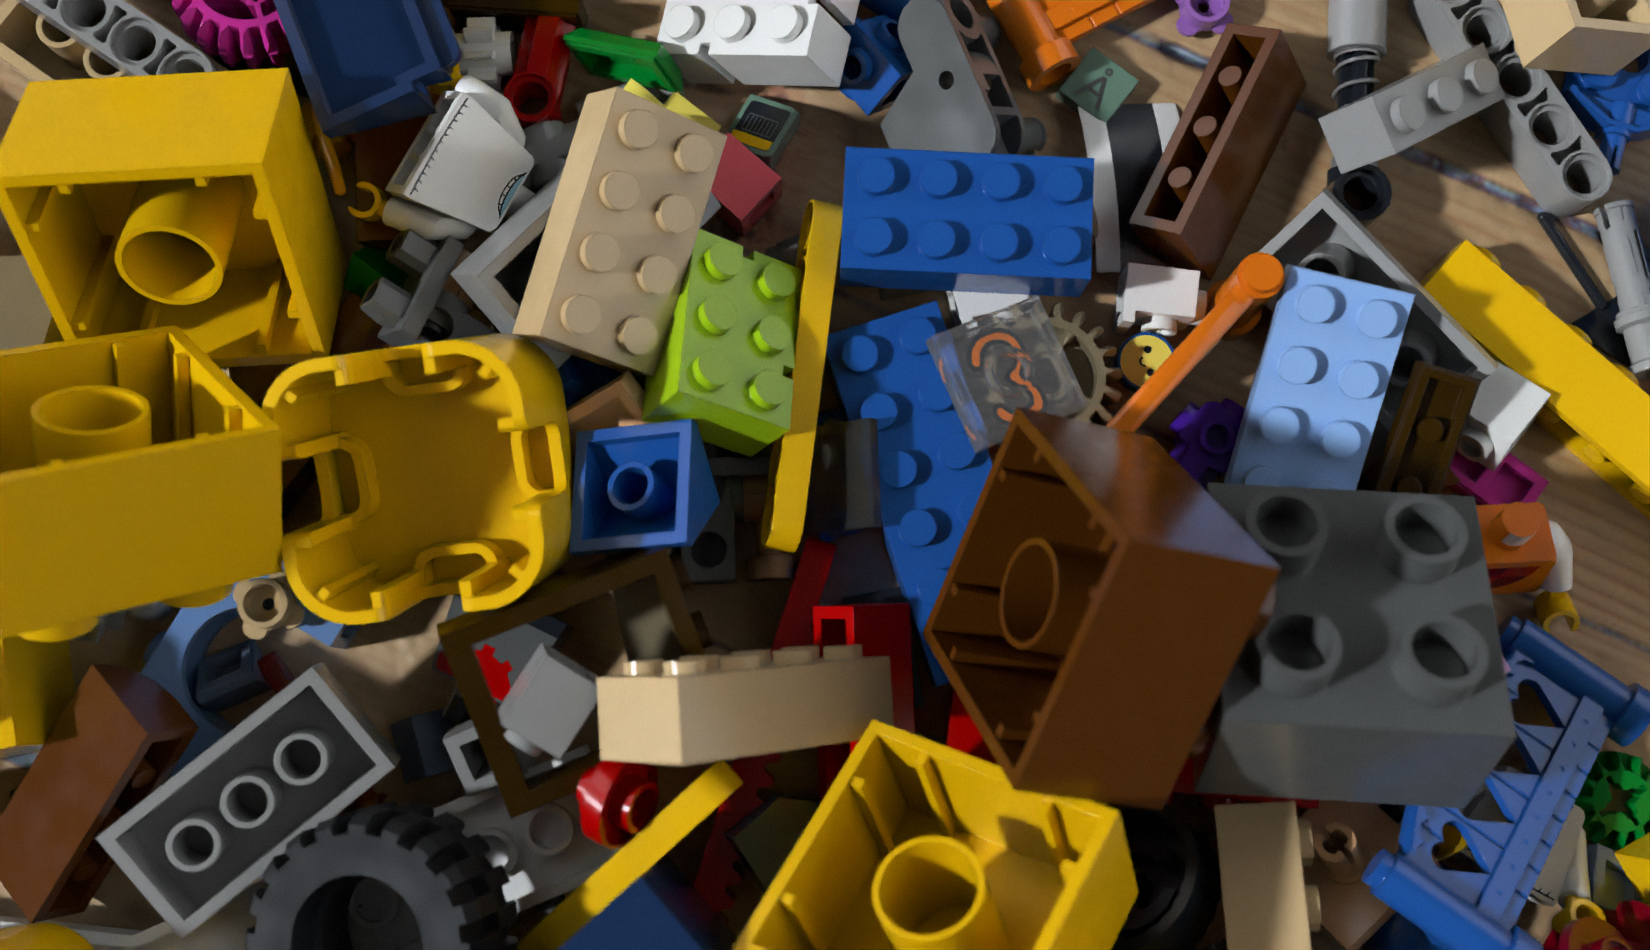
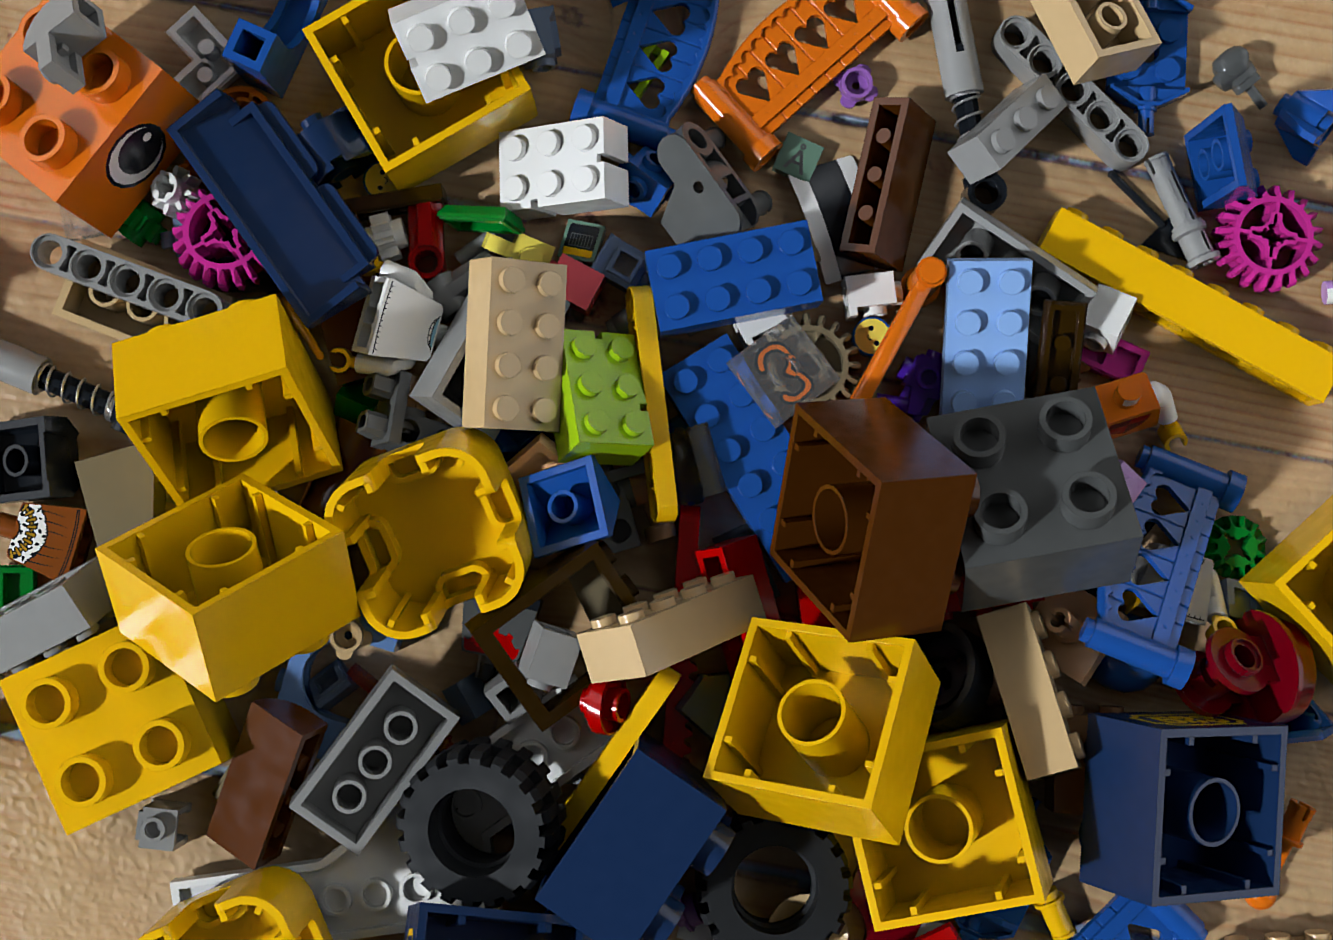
camera: 15 degrees left, 5 degrees up
none -> sand blue window [591,233,650,293]

